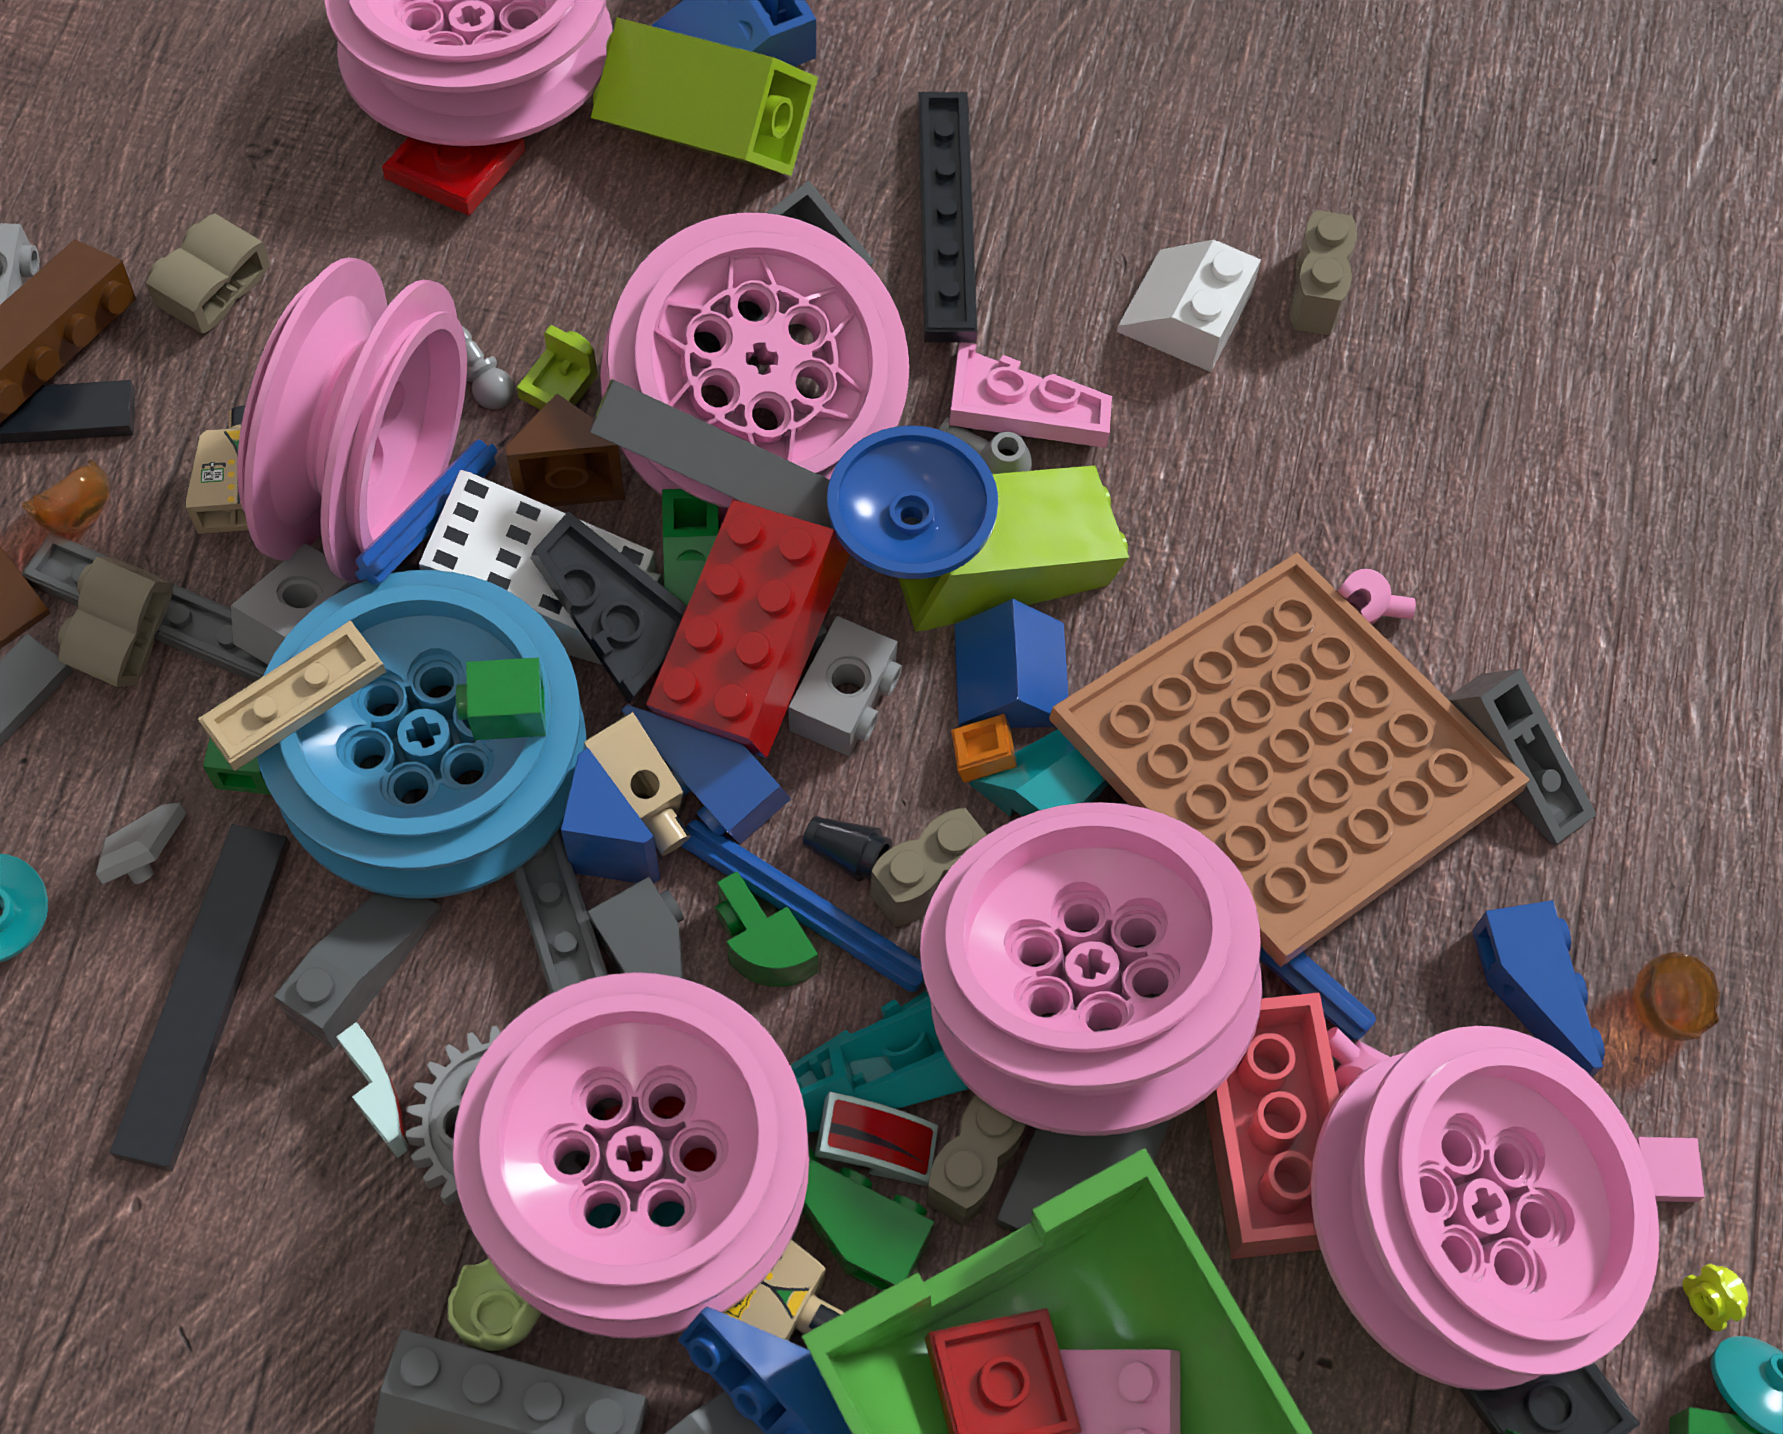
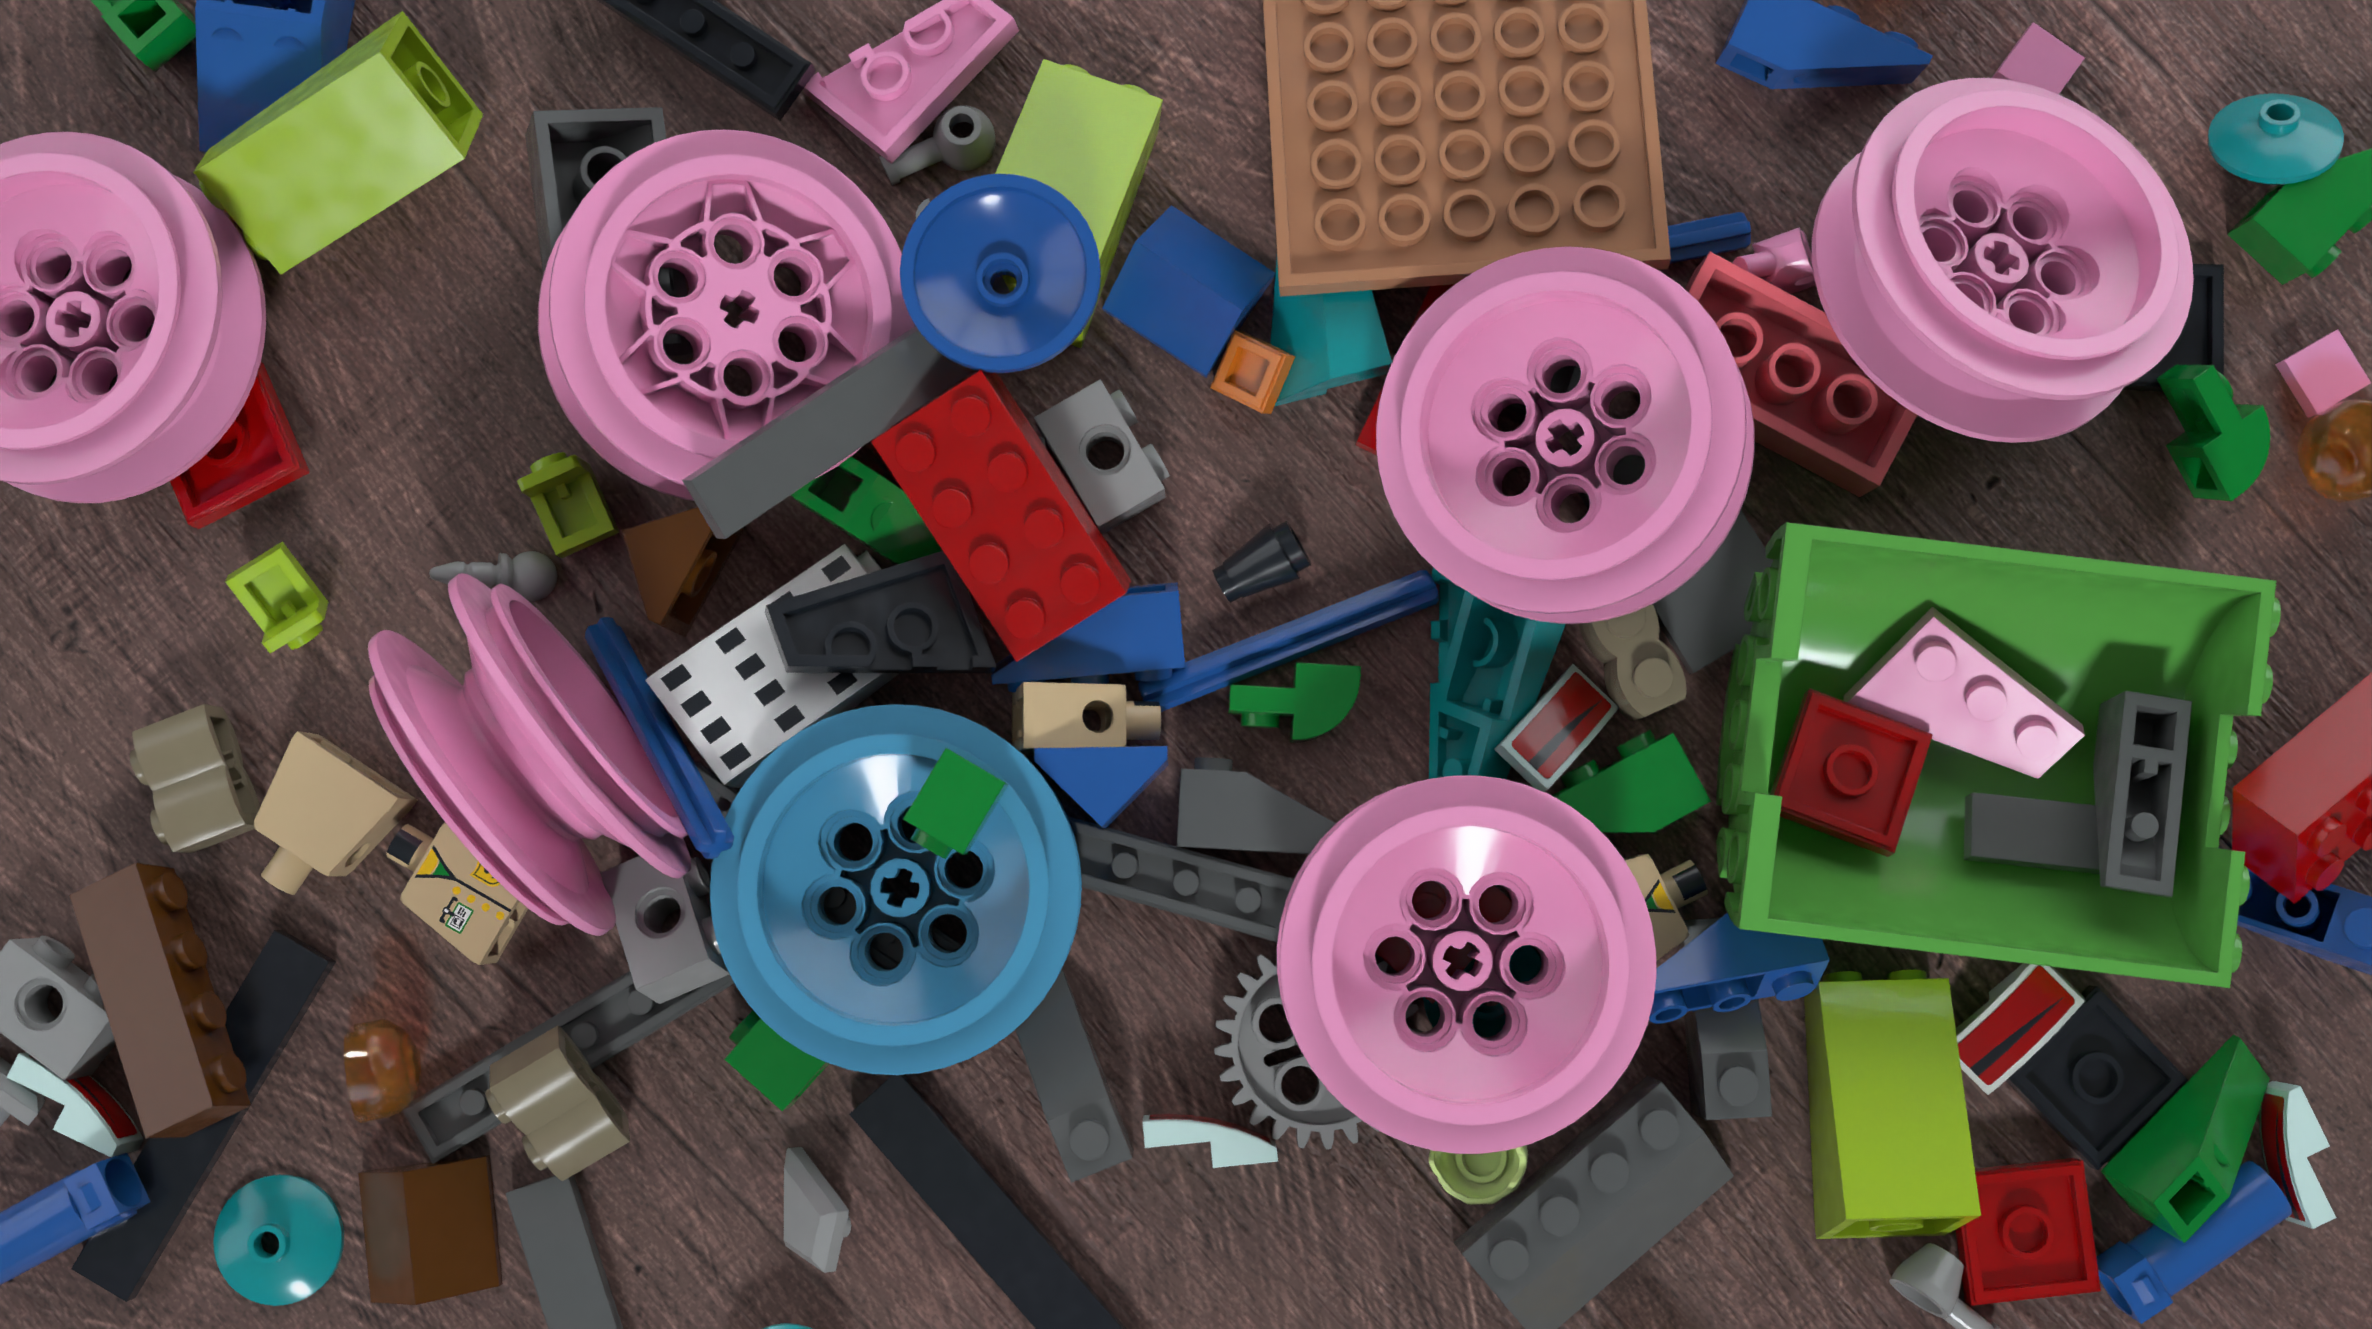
camera: 50 degrees left, 20 degrees up
tan tile [198,621,386,771] -> none
dark tan brick [870,808,987,927] -> none
neon yellow plate [1682,1264,1748,1332] -> none
none -> lime bracket [225,541,329,653]
none -> tan torso [254,731,418,895]

